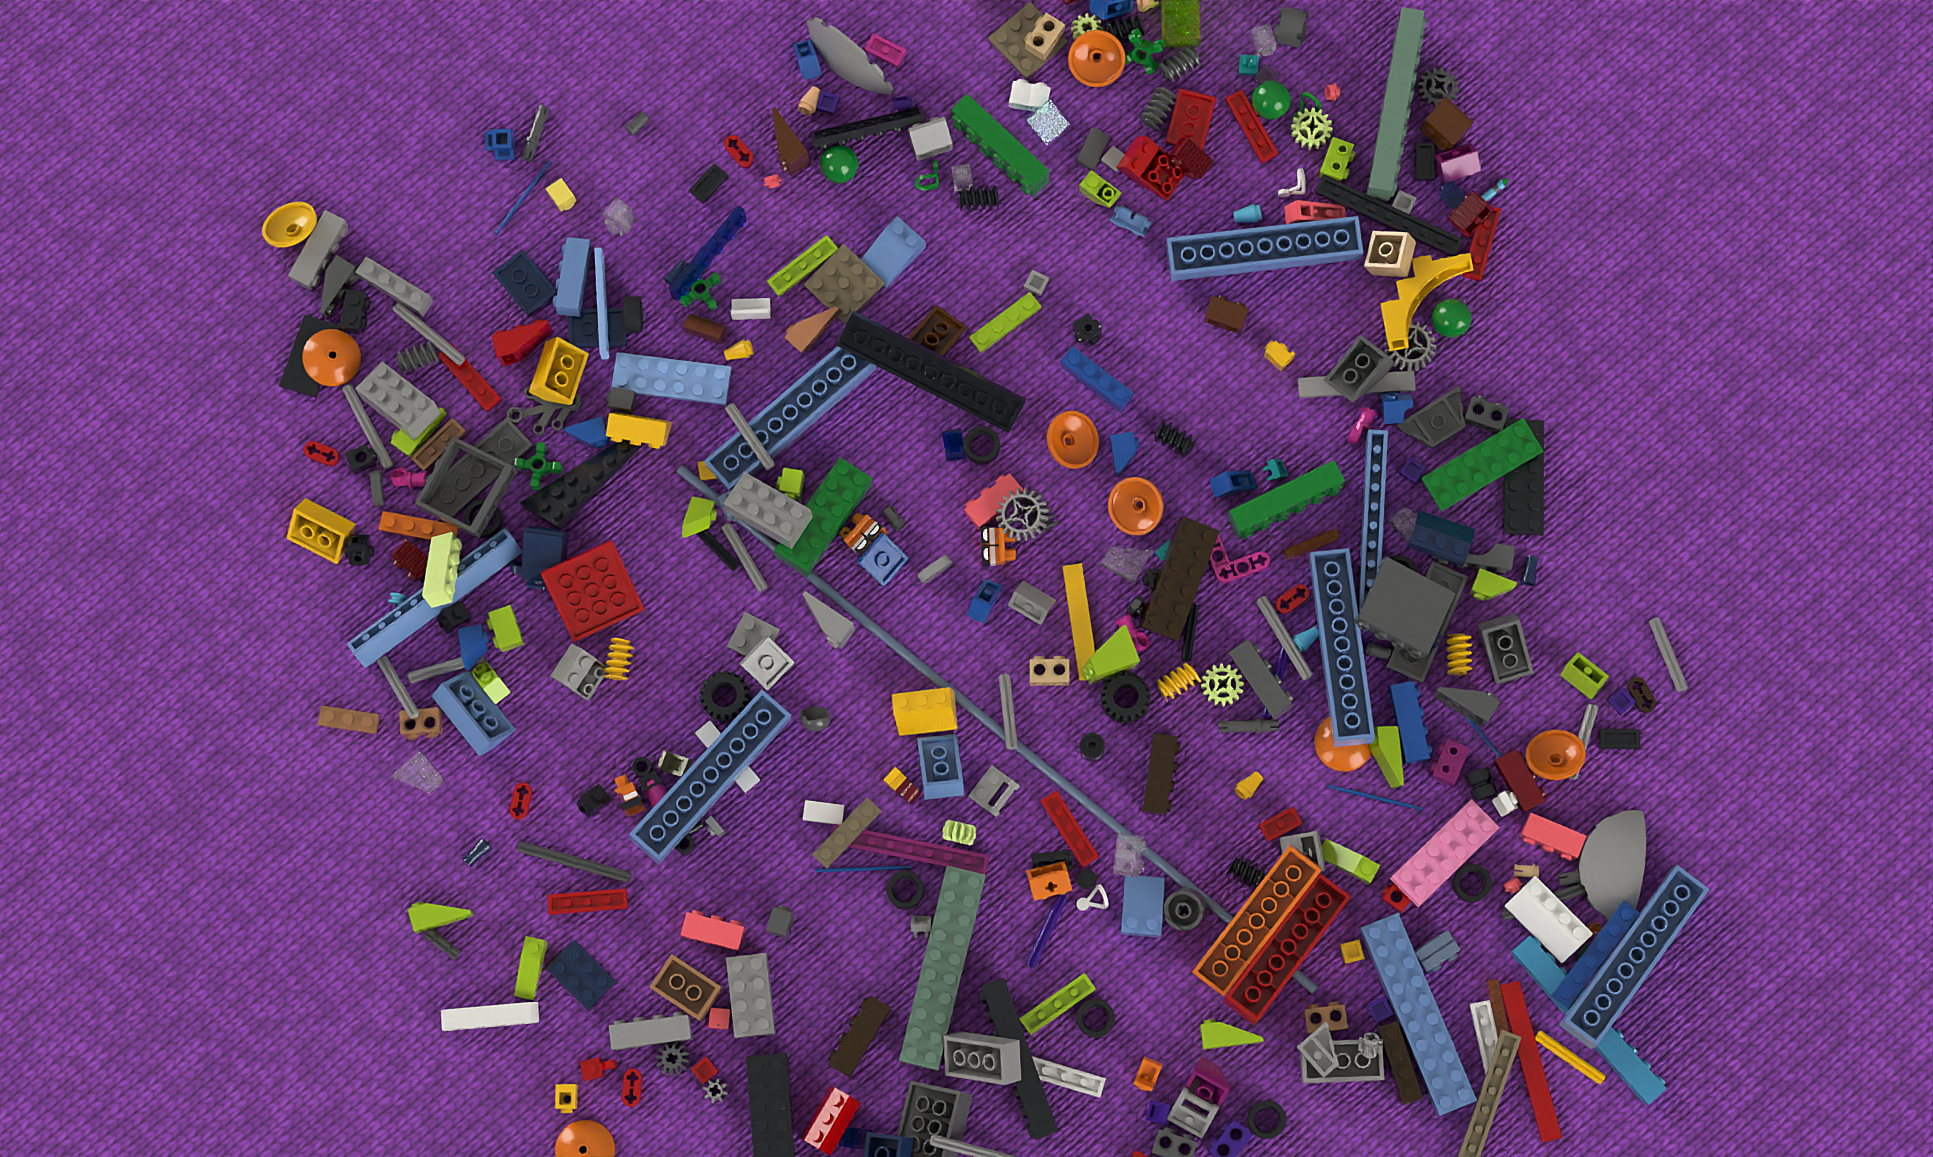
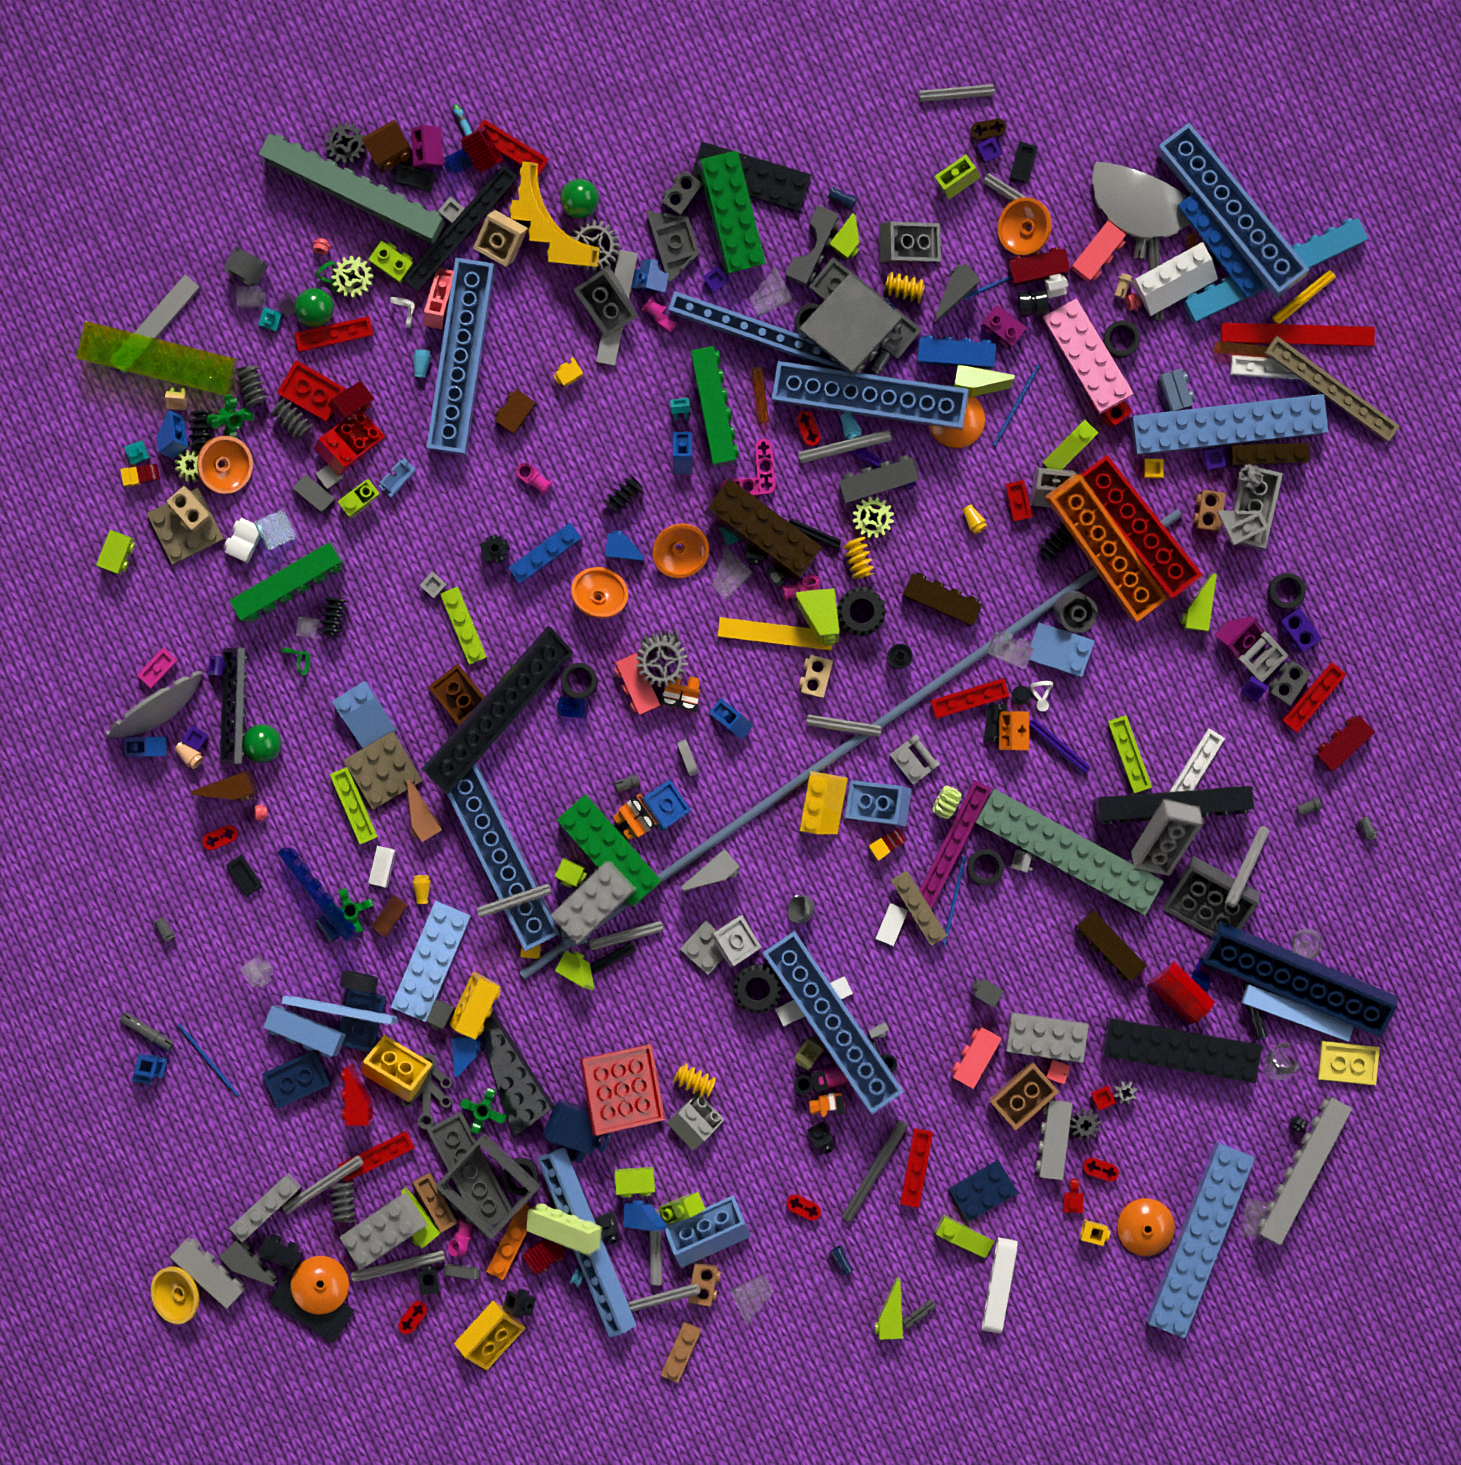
camera: 80 degrees left, 10 degrees up
light yellow brick [546,178,576,212] -> none
light grey slope [908,117,953,161] -> none
light grey panel [1008,581,1056,625] -> none
black tyre [1077,999,1115,1038] -> none
orange bracket [1133,1056,1163,1092] -> none
dark grey pin [1219,718,1279,734] -> none
dark blue slope [1407,510,1475,566] -> none
none -> dark pink connector [516,463,553,496]

